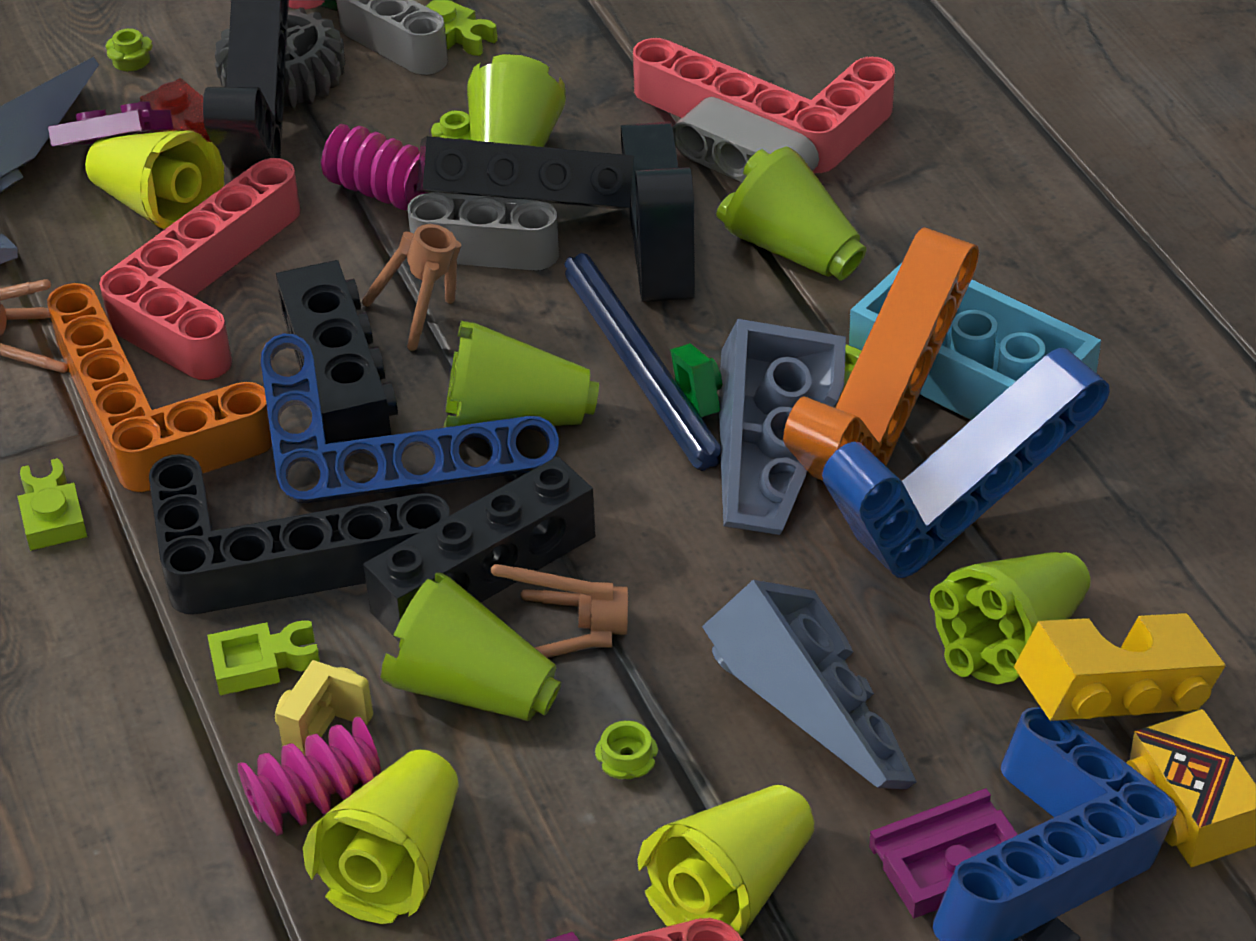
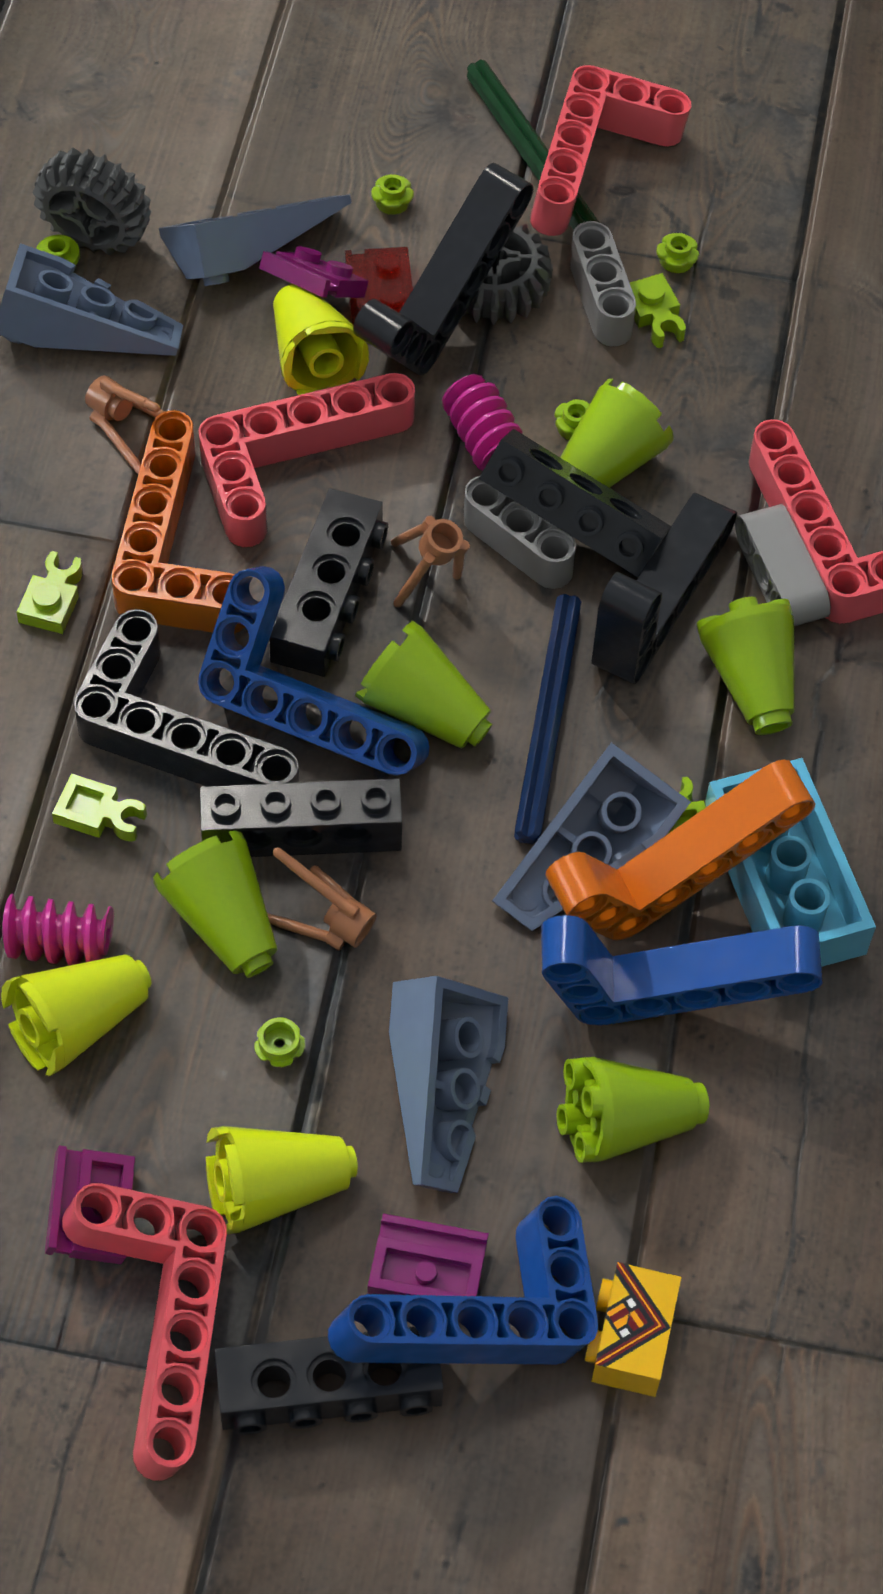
camera: 30 degrees right, 15 degrees up
light yellow bracket [275,660,373,755] -> none
green plate [670,343,723,417] -> none
yellow arch [1014,613,1226,721] -> none

